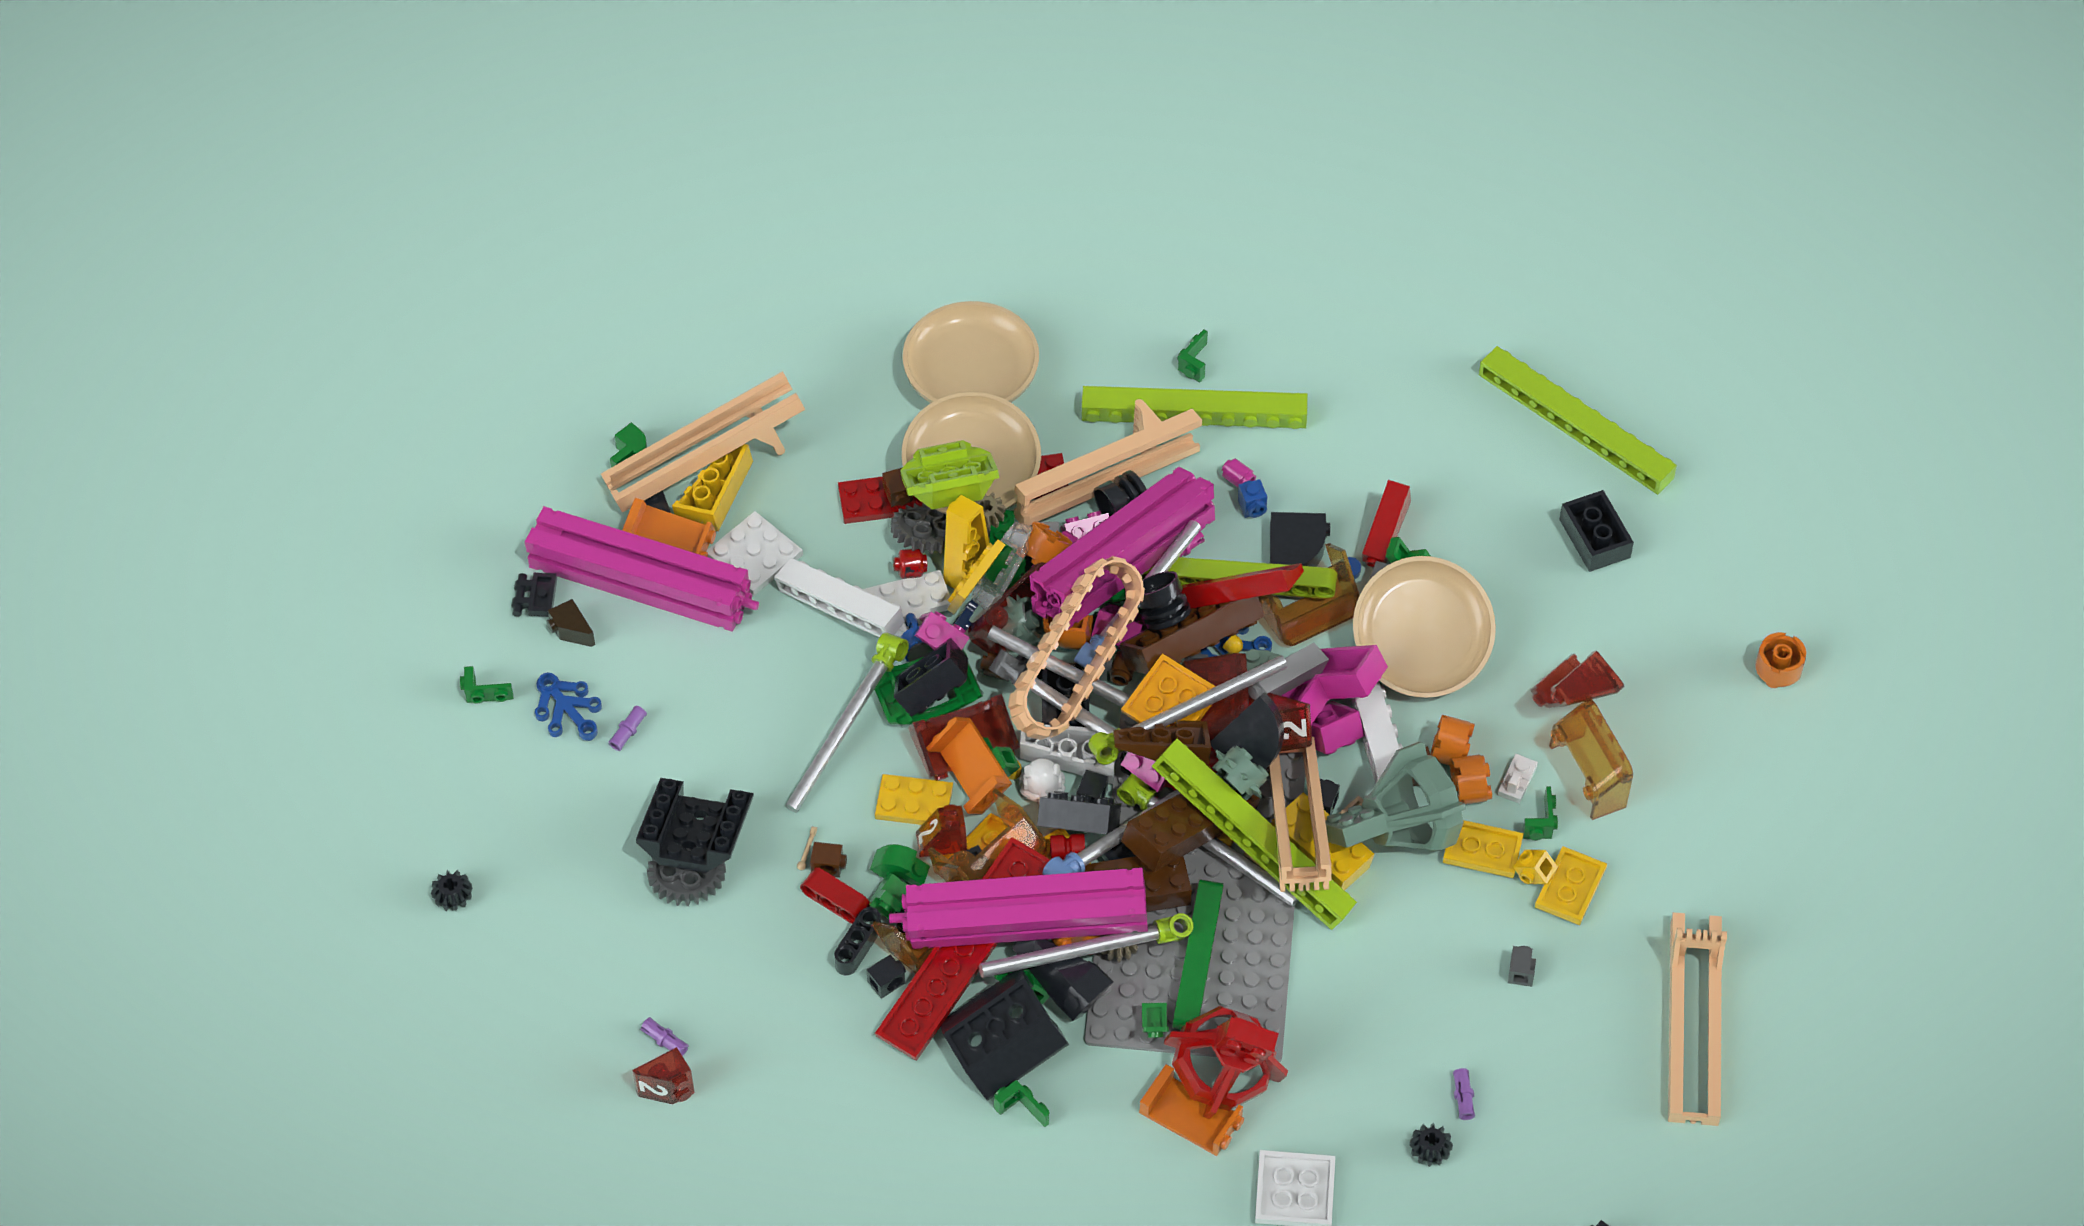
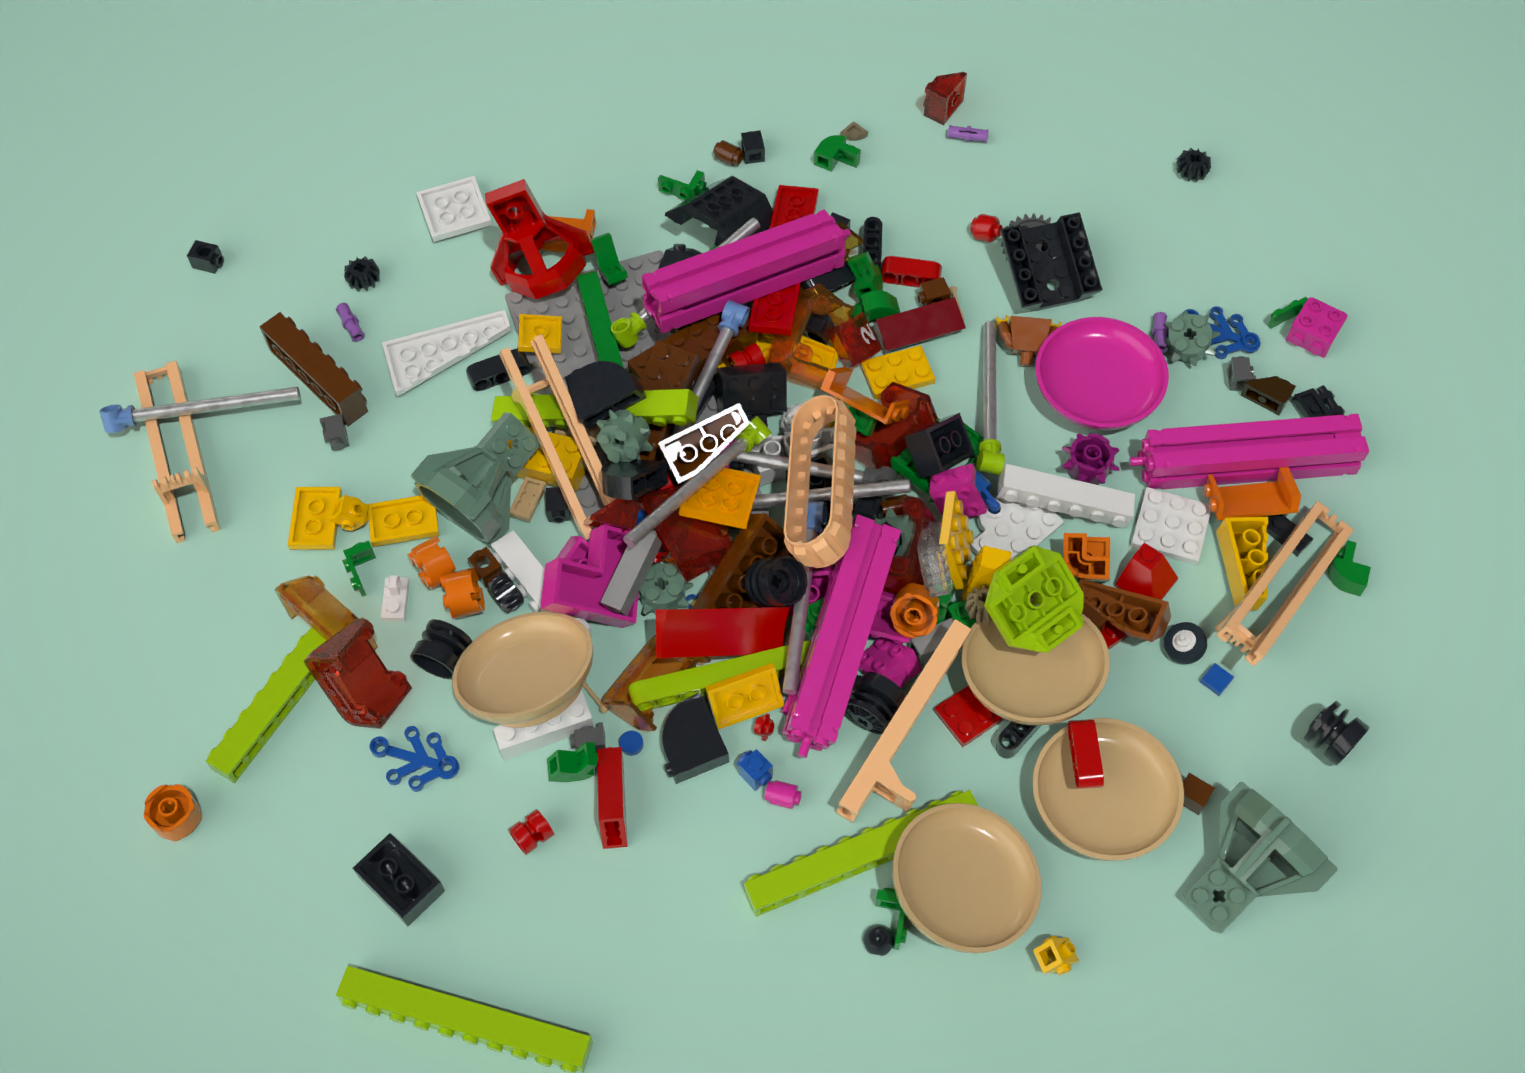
camera: 155 degrees right, 5 degrees up
none -> flat silver piece [99,387,300,433]
none -> lime brick [206,611,351,784]
none -> reddish brown brick [259,312,368,427]
none -> blue plant [369,726,460,792]
none -> white wing [382,310,511,397]
none -> black wheel [410,619,473,679]
none -> black beam [466,348,531,391]
none -> black gear [488,573,524,613]
none -> red wheel [508,809,555,855]
none -> yellow plate [518,314,562,354]
none -> black brick [564,361,647,429]
none -> yellow plate [705,663,784,730]
none -> reddish brown brick [713,140,744,166]
none -> black brick [741,130,765,164]
none -> red plate [754,713,774,741]
none -> green brick [814,135,861,172]
none -> dark tan tile [840,121,868,141]
none -> black plate [863,924,895,956]
none -> dark red brick [873,297,966,352]
none -> tan dish [892,803,1042,954]
none -> red head [970,214,1003,243]
none -> dark orange torso [996,315,1062,367]
none -> yellow brick [1033,935,1079,975]
none -> dark pink dish [1036,317,1169,430]
none -> magenta brick [1062,433,1120,485]
none -> orange brick [1063,533,1110,582]
none -> red beam [1068,719,1104,789]
none -> dark orange wedge [1078,579,1171,642]
none -> red slope [1114,542,1178,600]
none -> black wheel [1164,622,1207,664]
none -> sand green brick [1165,311,1220,366]
none -> reddish brown brick [1182,773,1215,815]
none -> sand green plate [1183,782,1338,933]
none -> blue tile [1200,663,1234,696]
none -> dark grey brick [1227,356,1256,391]
none -> dark pink bracket [1286,297,1348,358]
none -> black wheel [1303,700,1370,766]

